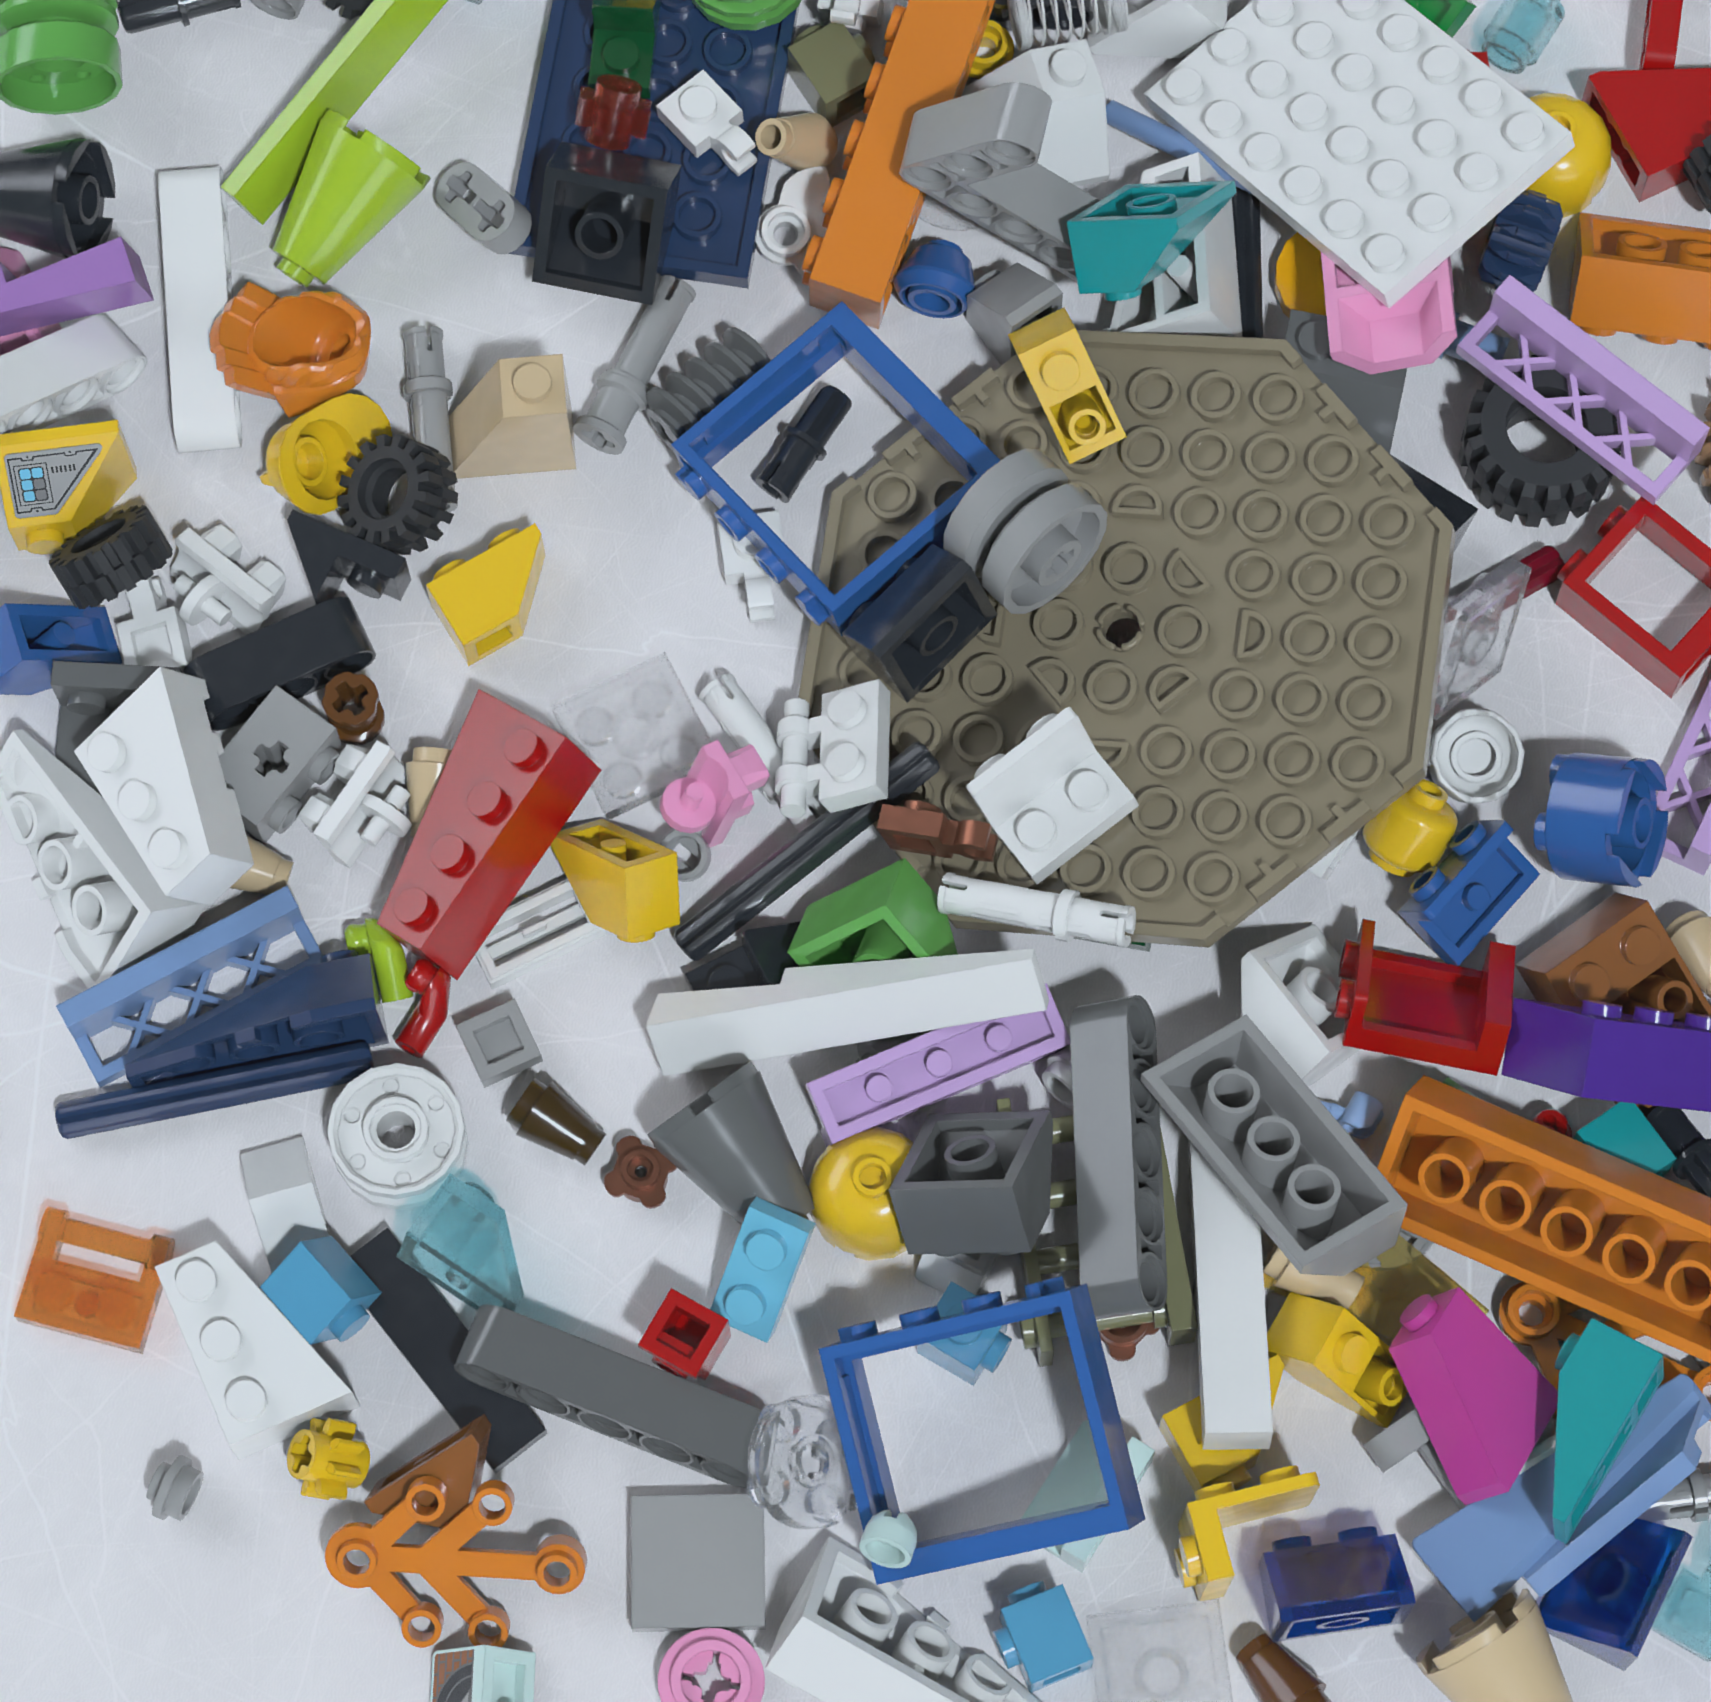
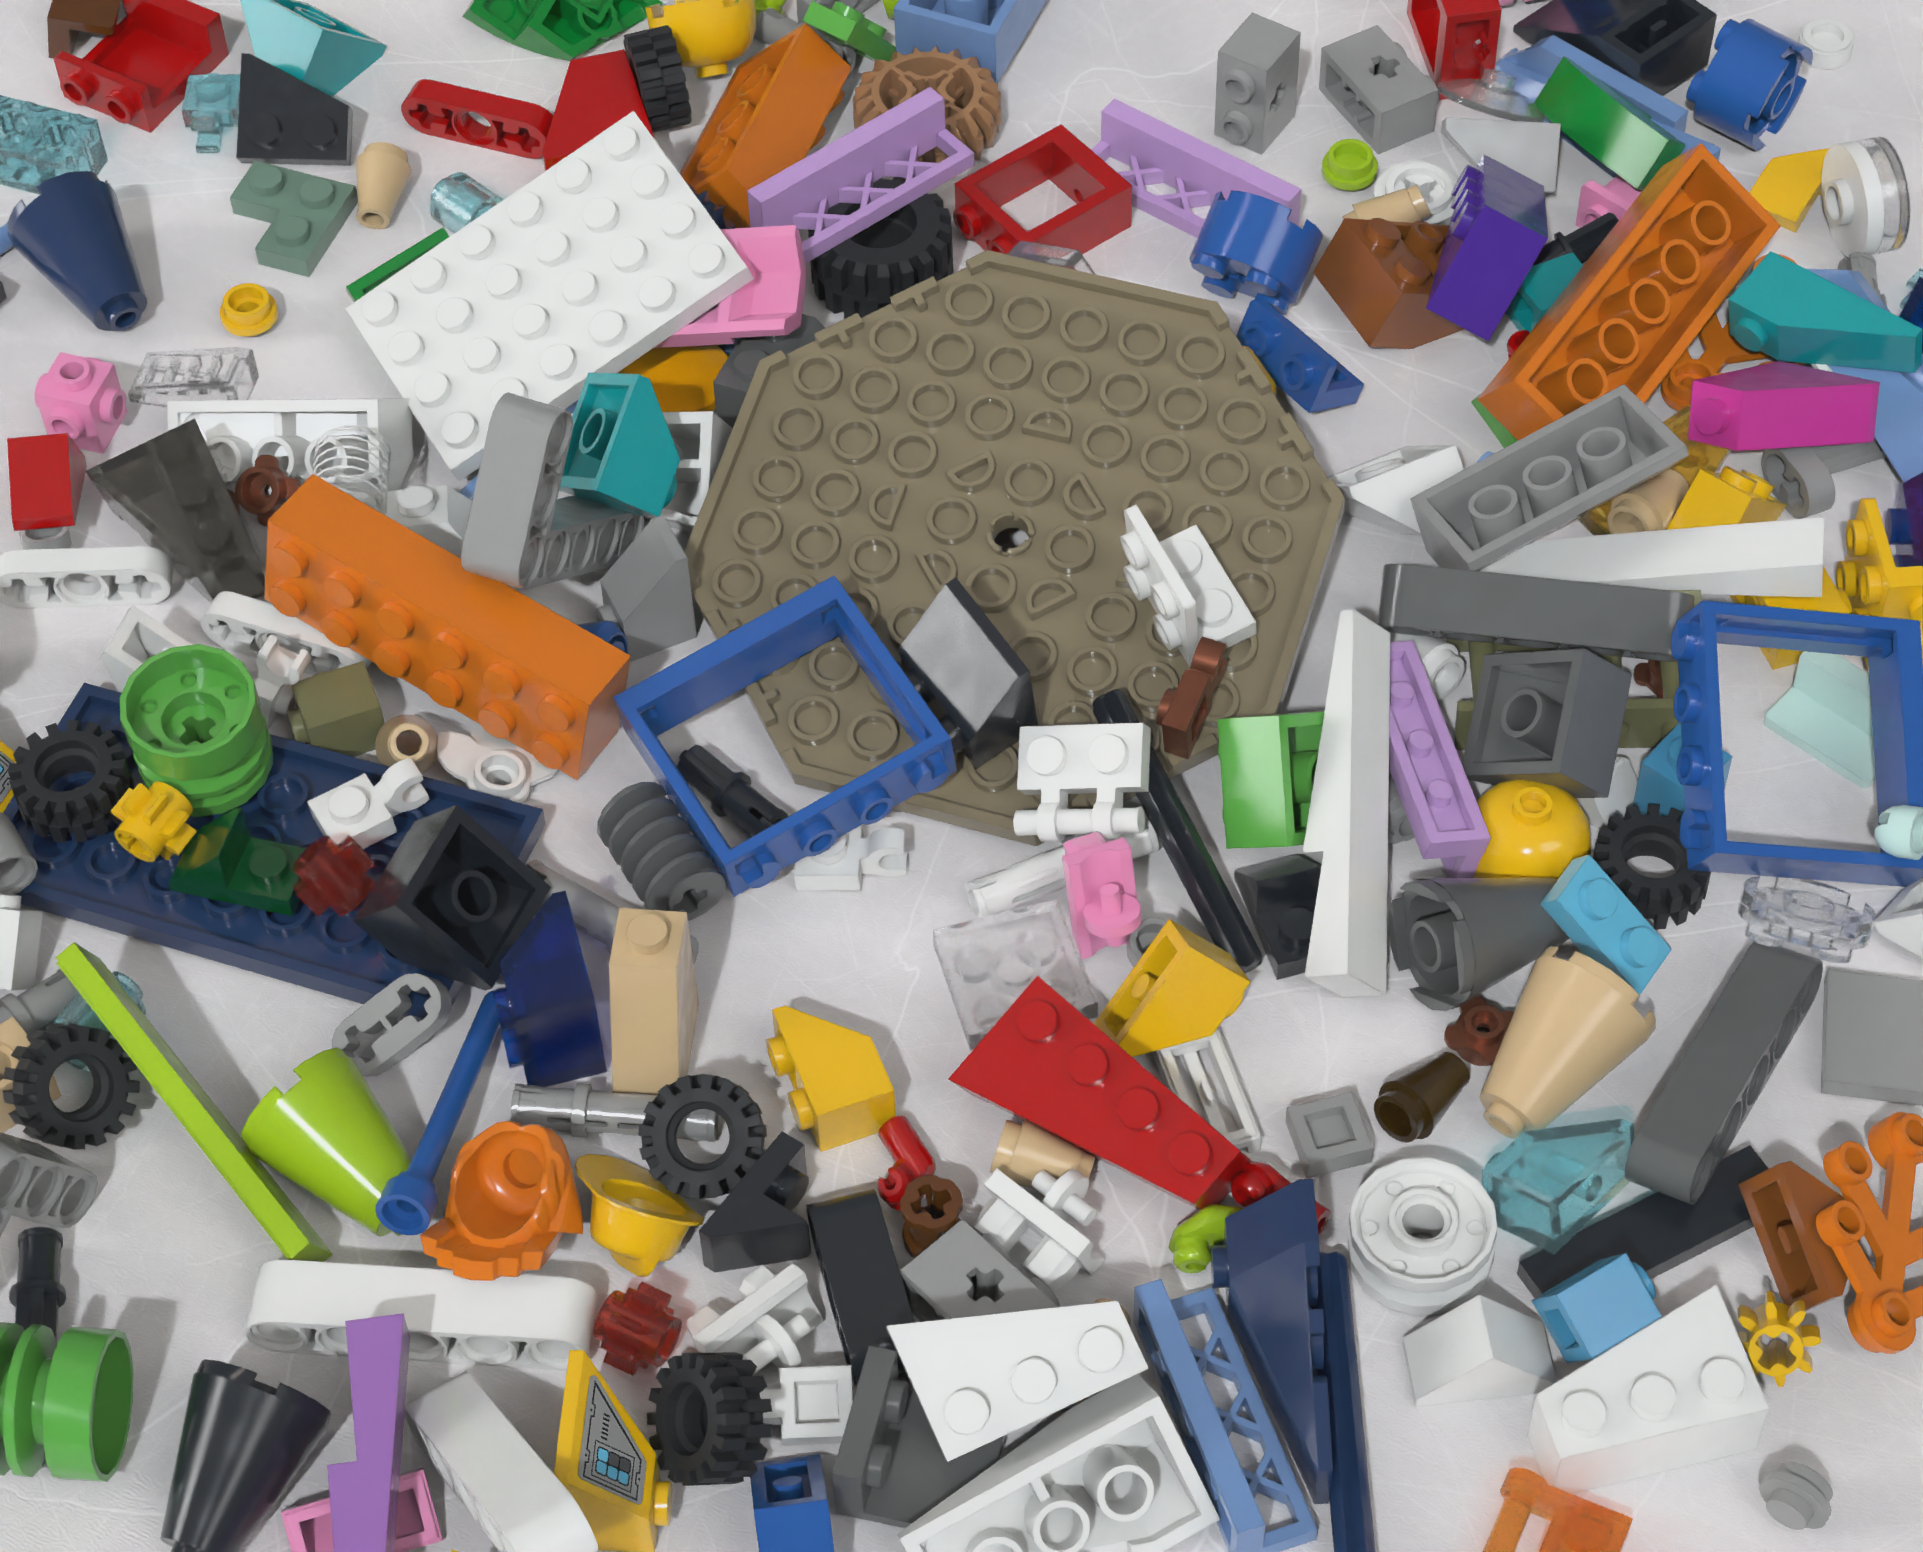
camera: 80 degrees left, 20 degrees down
red brick [638,1288,731,1381] -> none
white pin [937,872,1136,948] -> none
light grey wheel [943,448,1107,614] -> none
yellow slope [1008,307,1127,464] -> none
red panel [1334,919,1516,1076] -> none
none -> blue piece [375,990,509,1235]
none -> clear blue slope [492,890,607,1087]
none -> clear red gear [593,1282,682,1376]
none -> red arm [877,1116,936,1210]
none -> tan cone [1479,946,1656,1139]
none -> black tyre [1593,804,1711,930]

